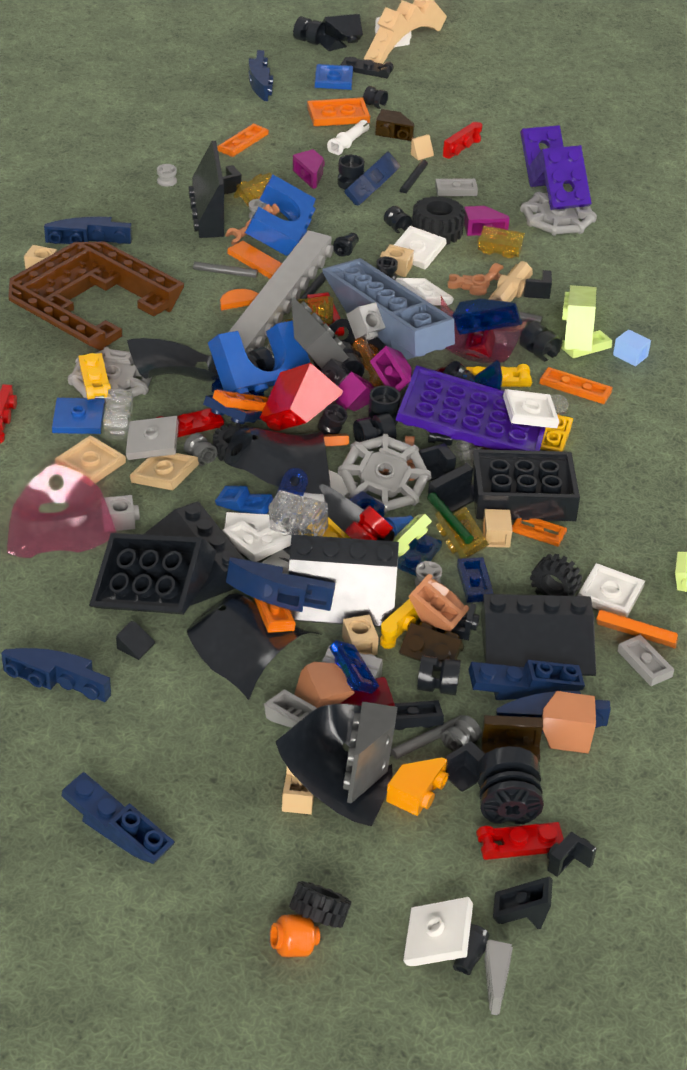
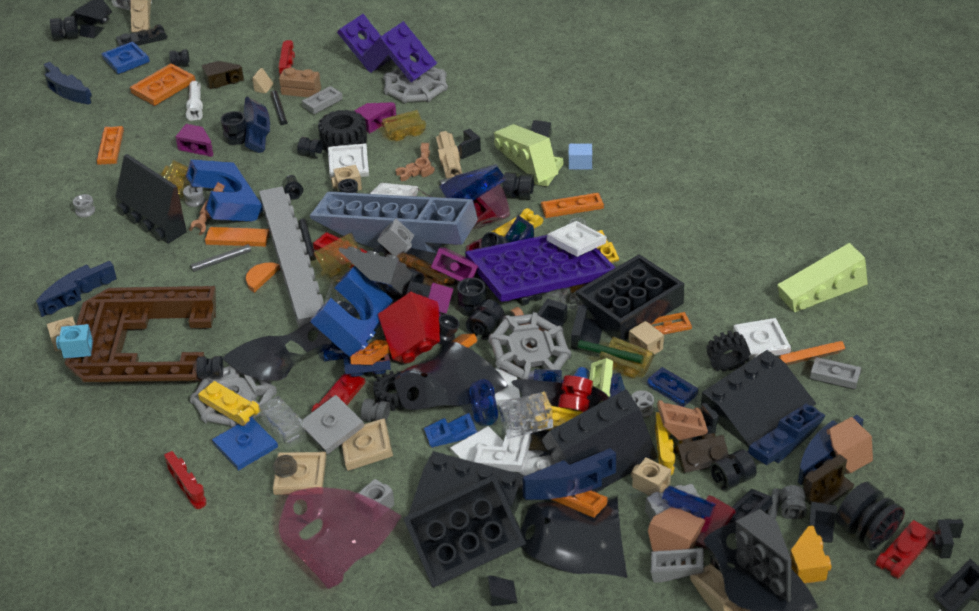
camera: 35 degrees left, 0 degrees up
none -> medium azure brick [56,324,93,358]
none -> black wheel [196,356,224,379]
none -> clear smoke plate [273,455,298,477]
none -> medium nougat brick [279,68,321,97]
none -> black slope [531,120,551,138]

